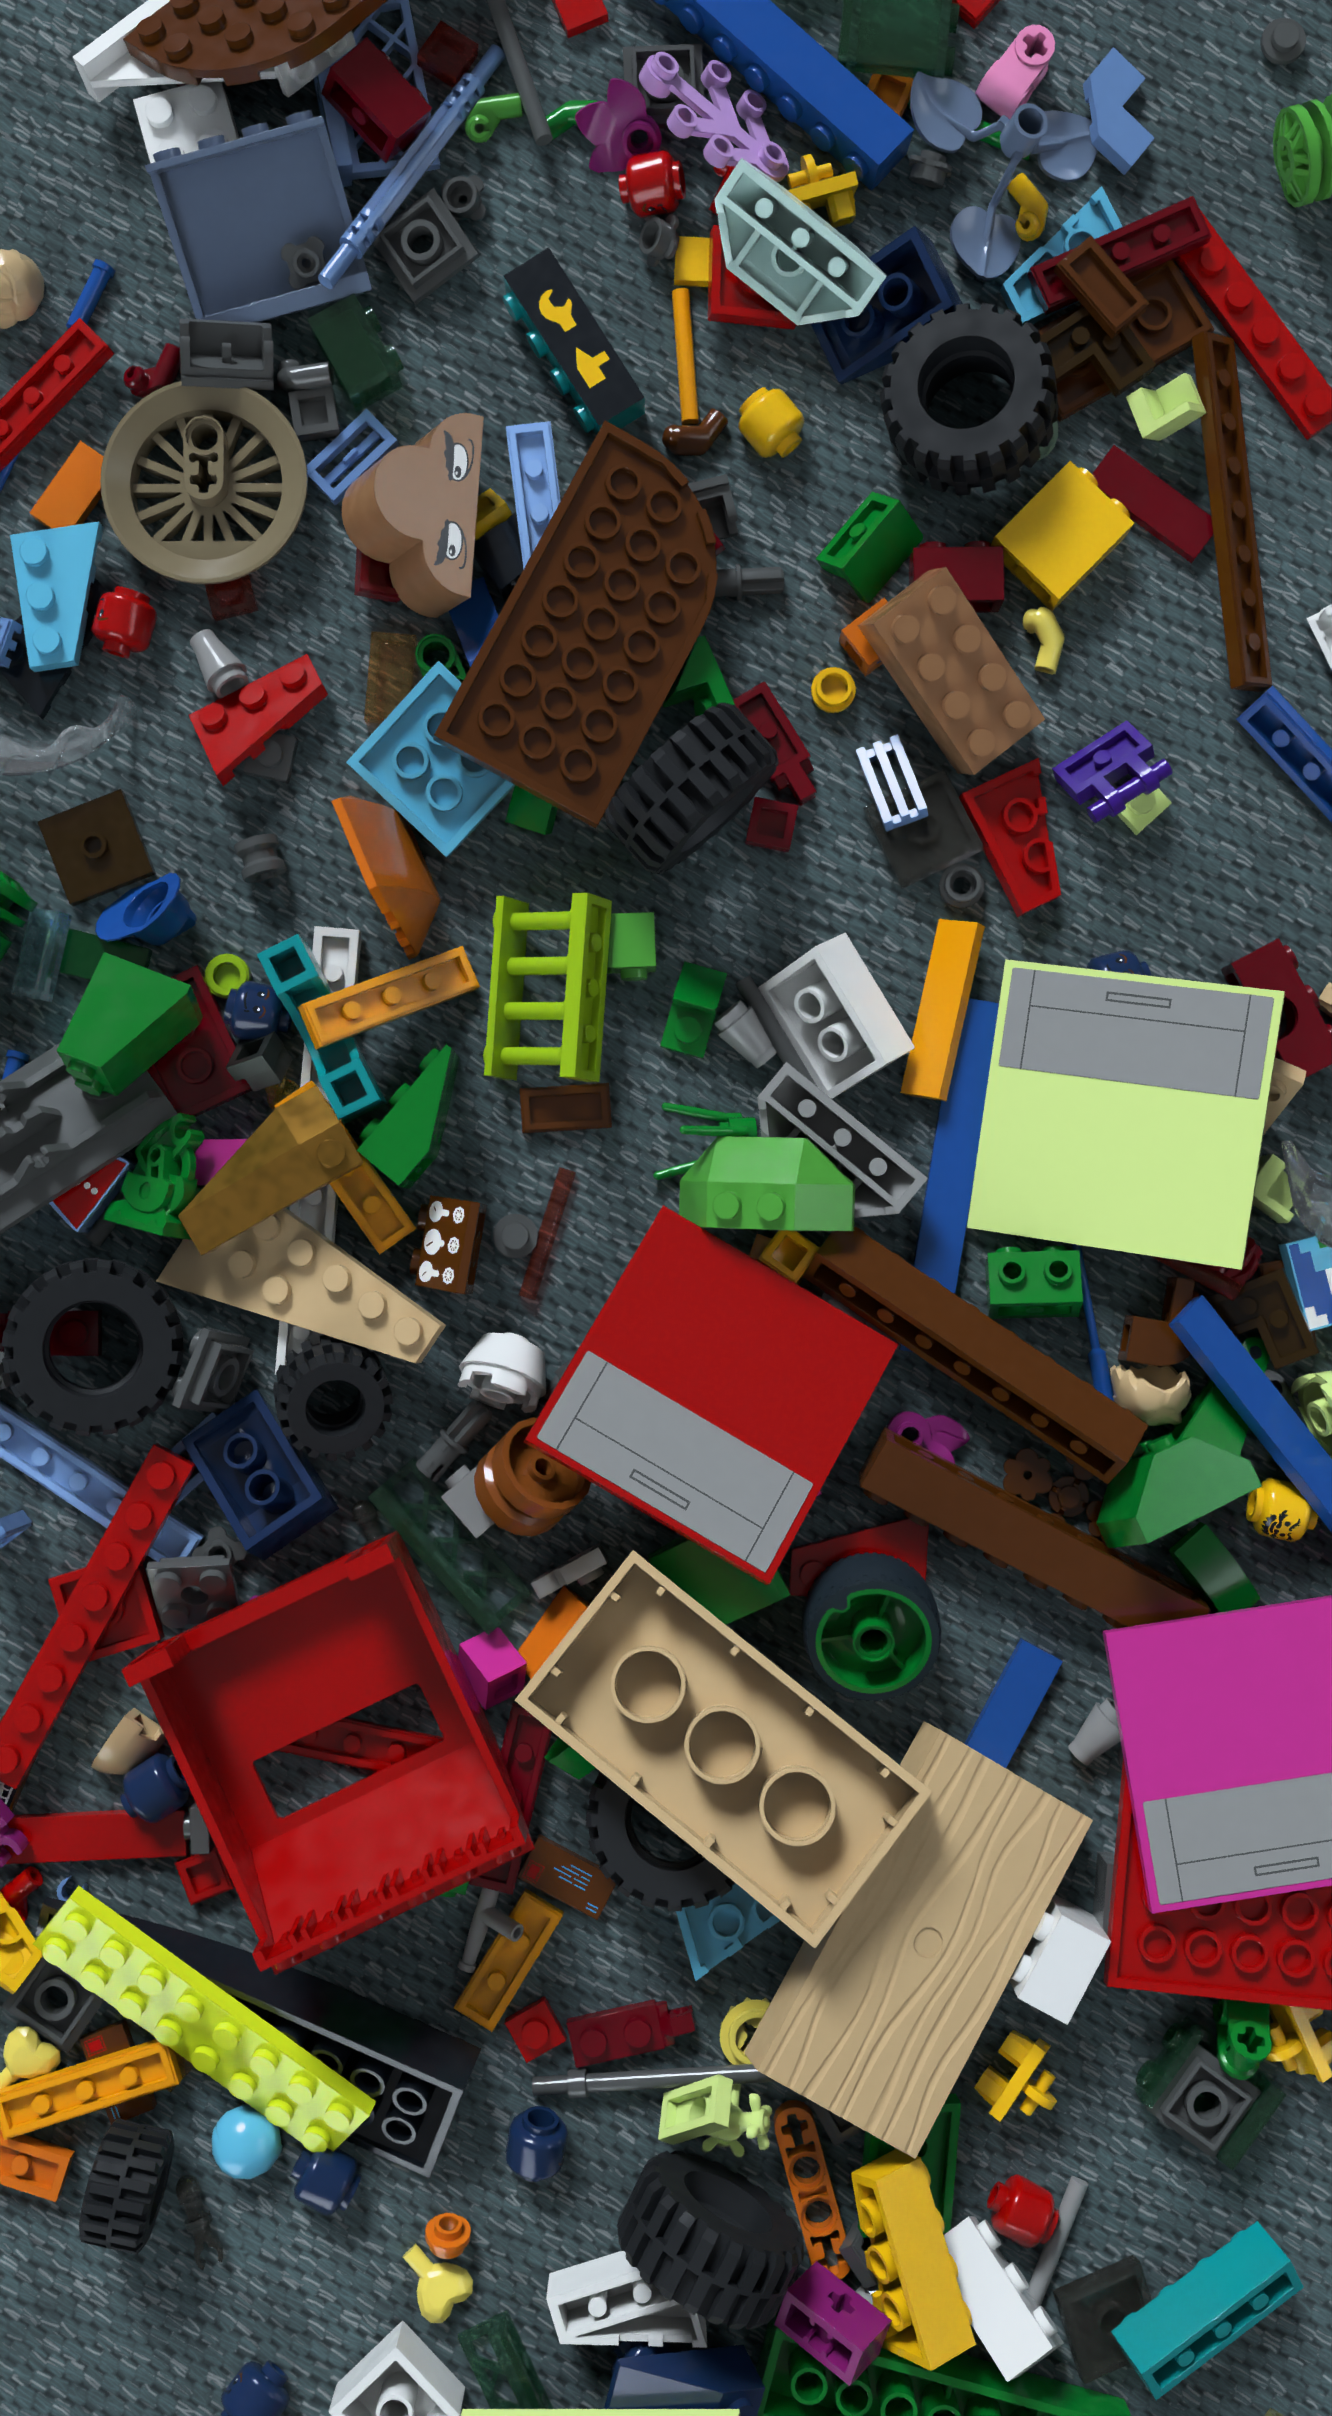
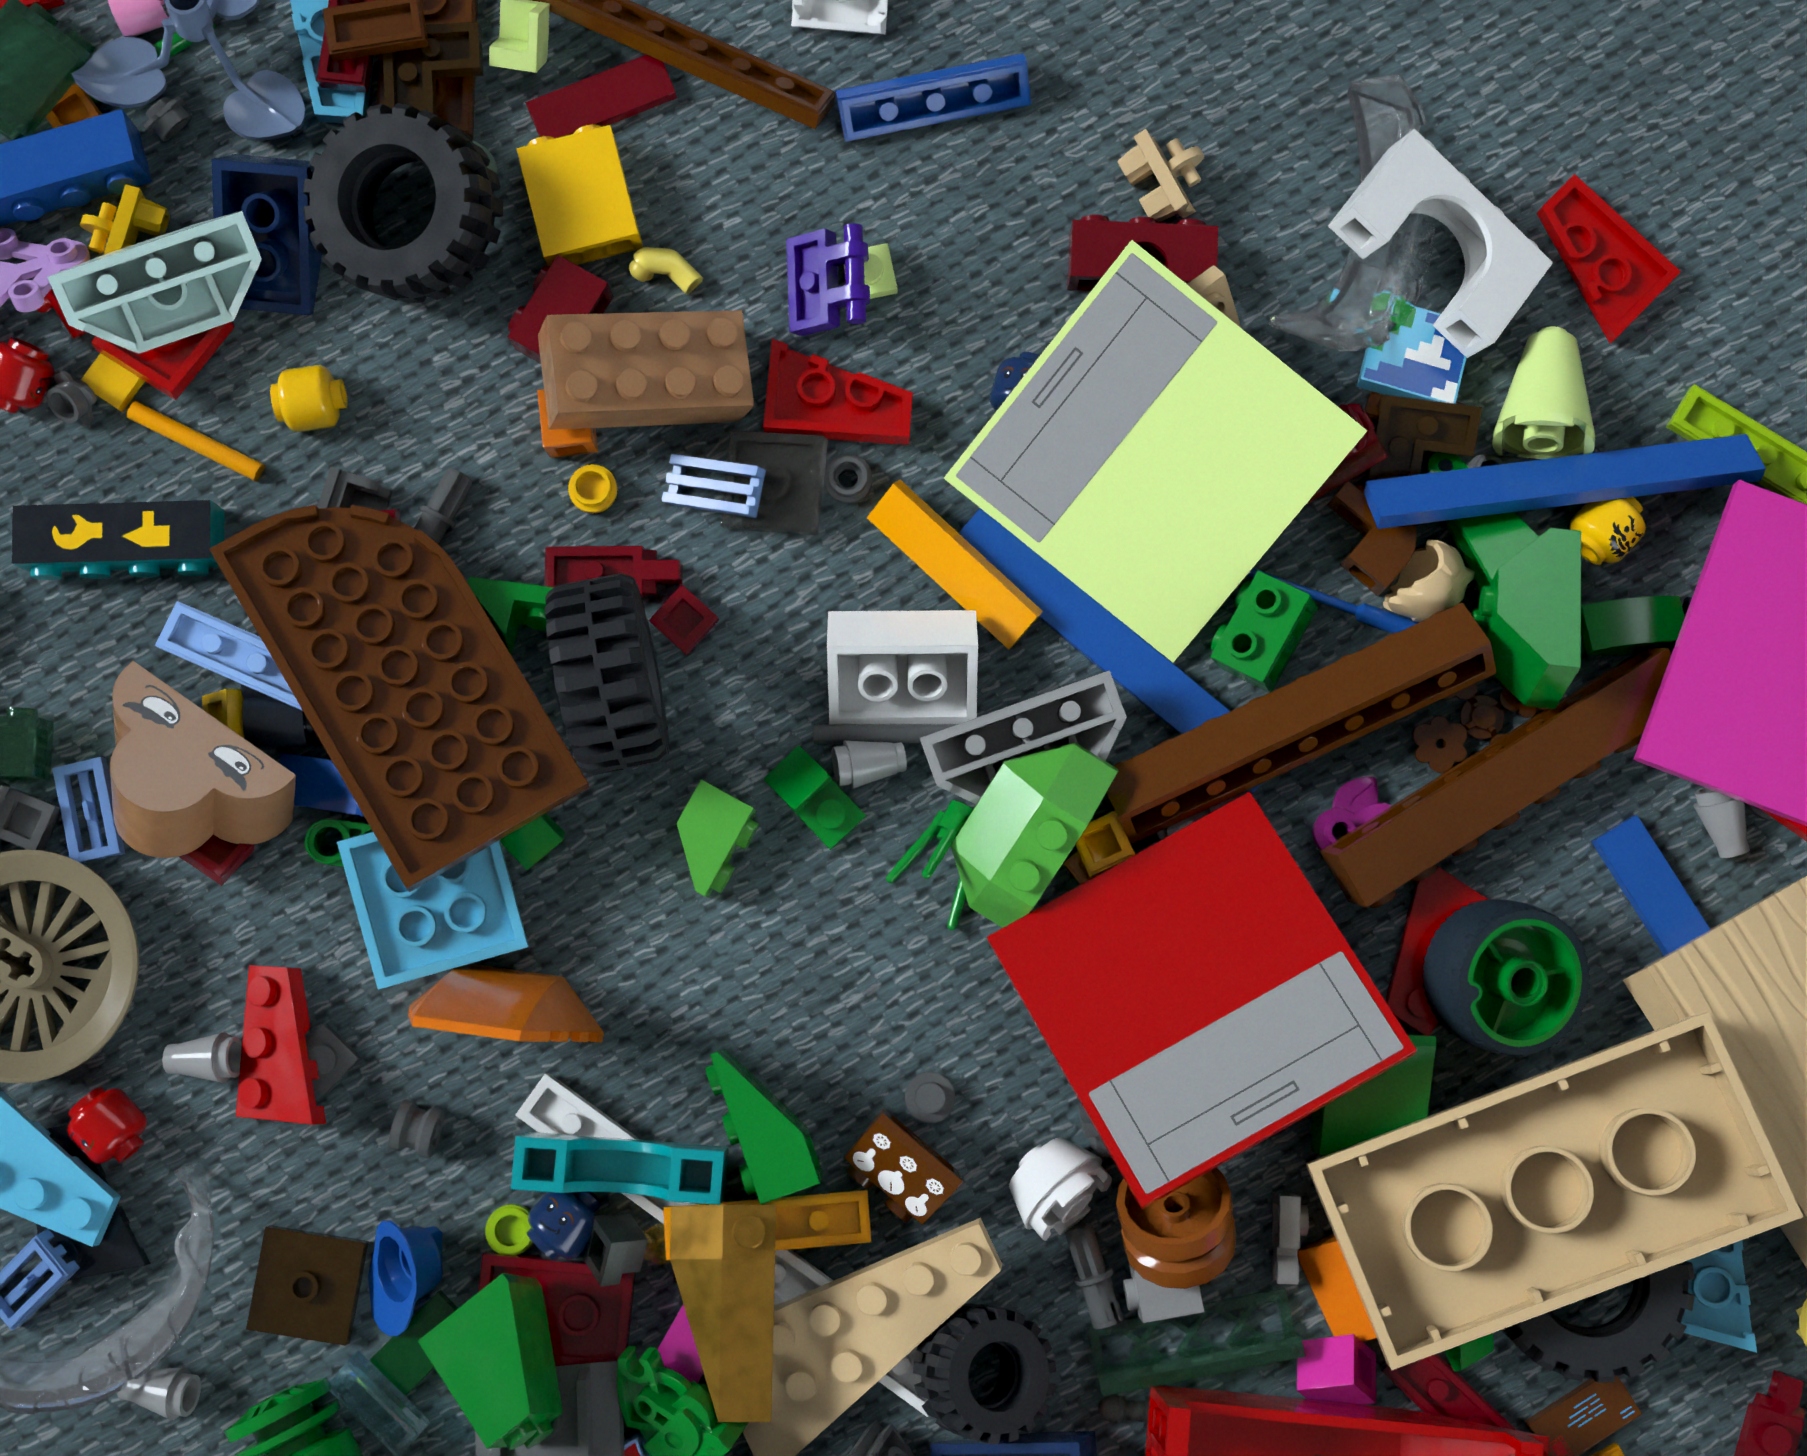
camera: 60 degrees left, 5 degrees down
clear red plate [205,574,259,621] -> none
light orange tile [298,946,480,1050] -> none
clear orange tile [364,631,417,724] -> none
lime fence [483,893,612,1082] -> none
clear red bar [519,1167,576,1300] -> none
reddish brown tile [520,1083,612,1134] -> none
reddish brown arm [662,408,728,456] -> none
green panel [816,492,923,603] -> none
yellow arm [1007,173,1048,241] -> none
yellowish green panel [1253,1154,1305,1223] -> none

